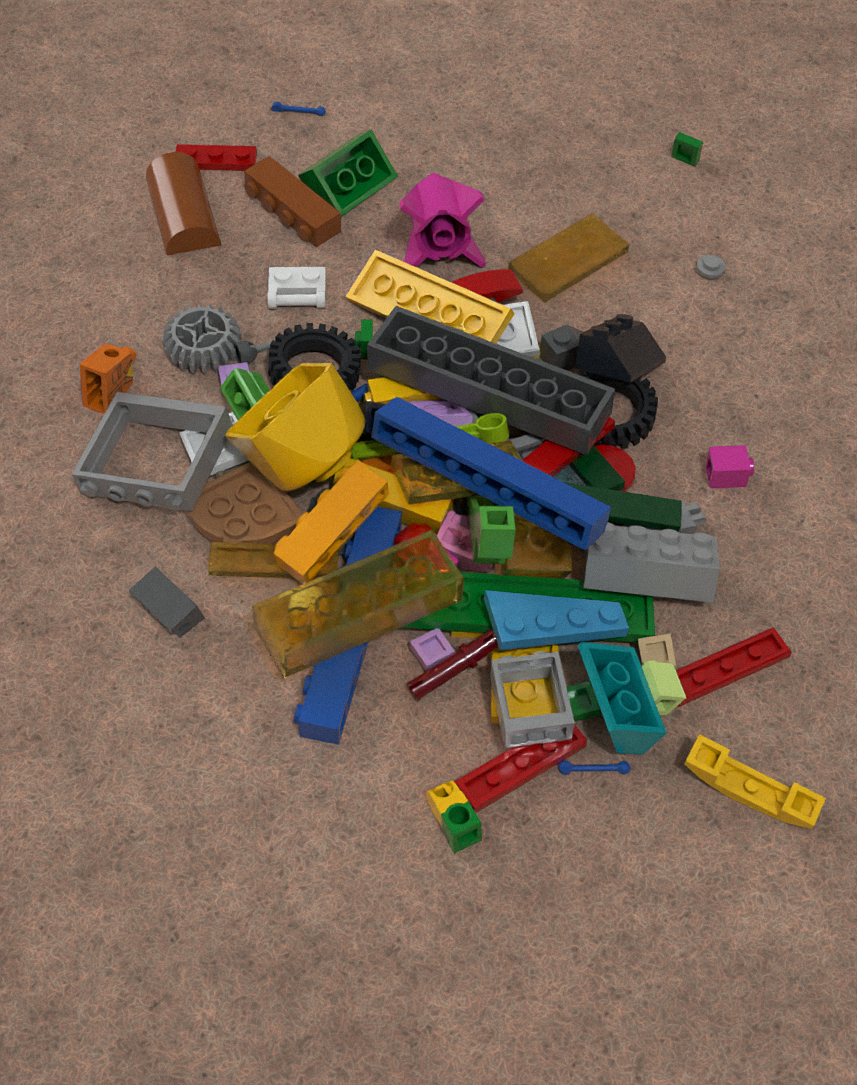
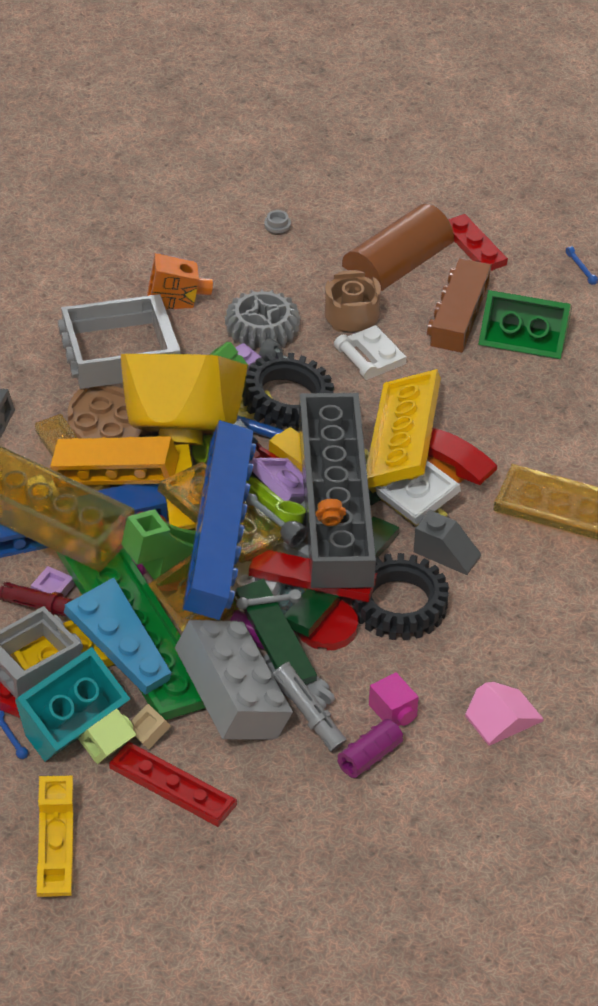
camera: 60 degrees right, 10 degrees down
dark pink brick [399,173,486,268] -> none
black slope [575,314,666,382] -> none
none -> light grey hinge [236,589,301,609]
none -> dark grey hinge [246,493,308,548]
none -> light grey plate [264,210,291,233]
none -> light grey pin [272,662,347,752]
none -> orange plate [315,499,346,526]
none -> medium nougat brick [325,270,381,332]
none -> magenta axle [337,719,403,778]
none -> bright pink slope [465,682,543,746]

